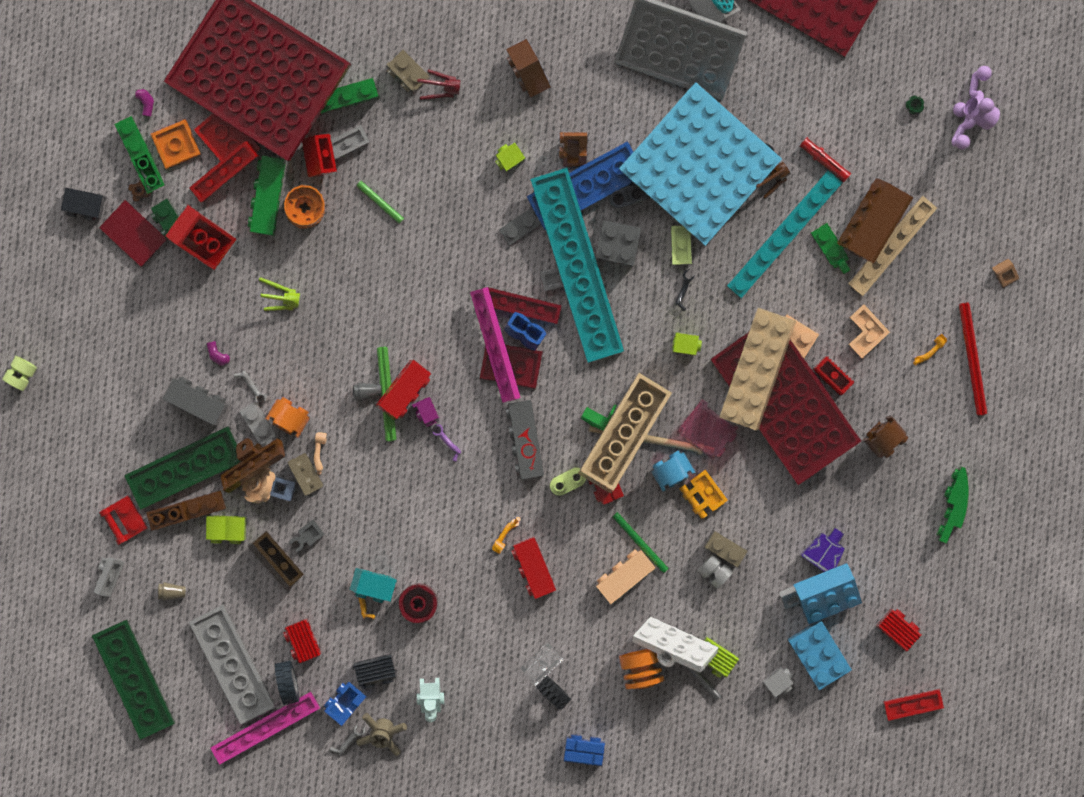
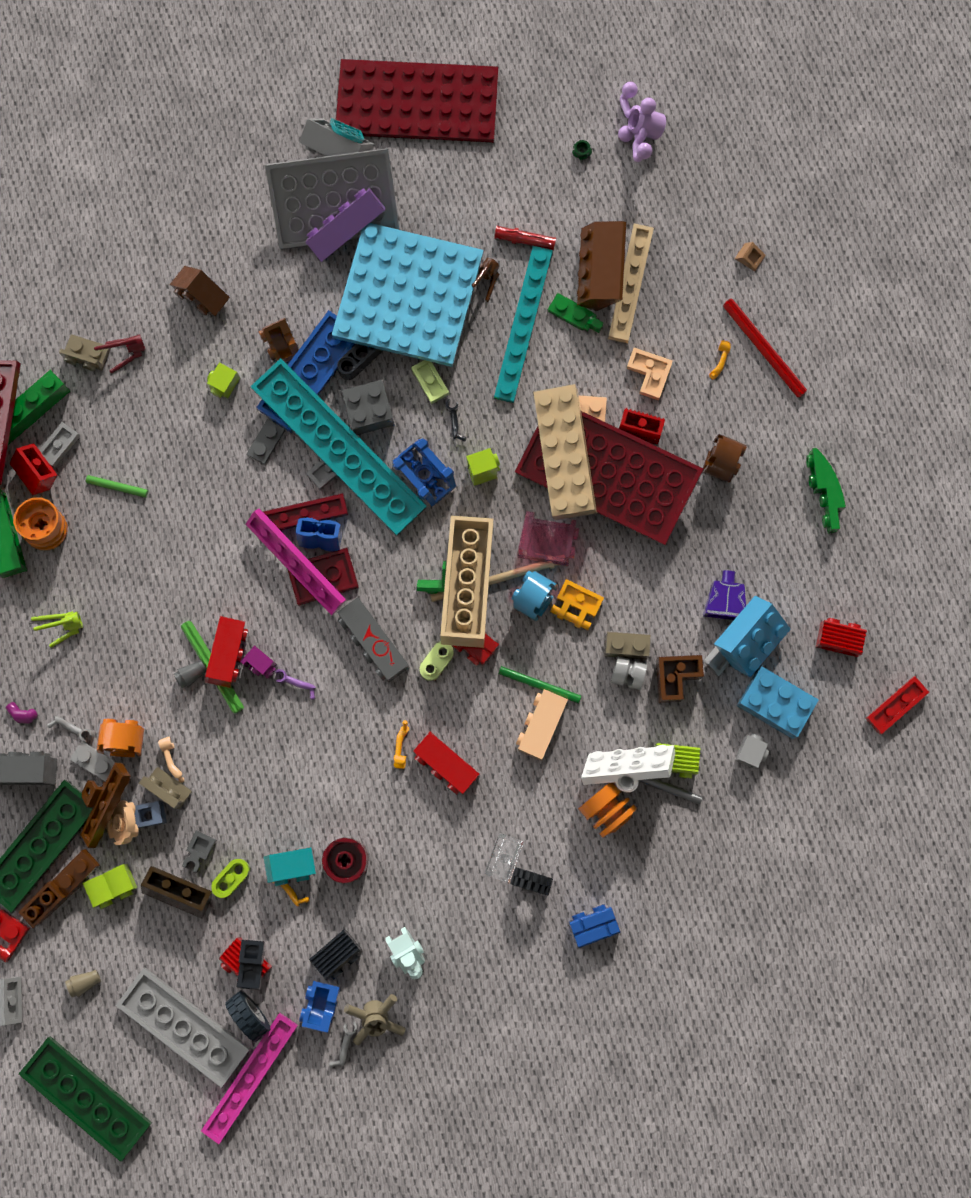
camera: 30 degrees left, 10 degrees down
none -> lime plate [211,859,250,898]
none -> black slope [237,940,265,990]
none -> medium lavender brick [306,188,385,262]
none -> blue piece [392,438,456,507]
none -> reddish brown brick [656,655,704,703]

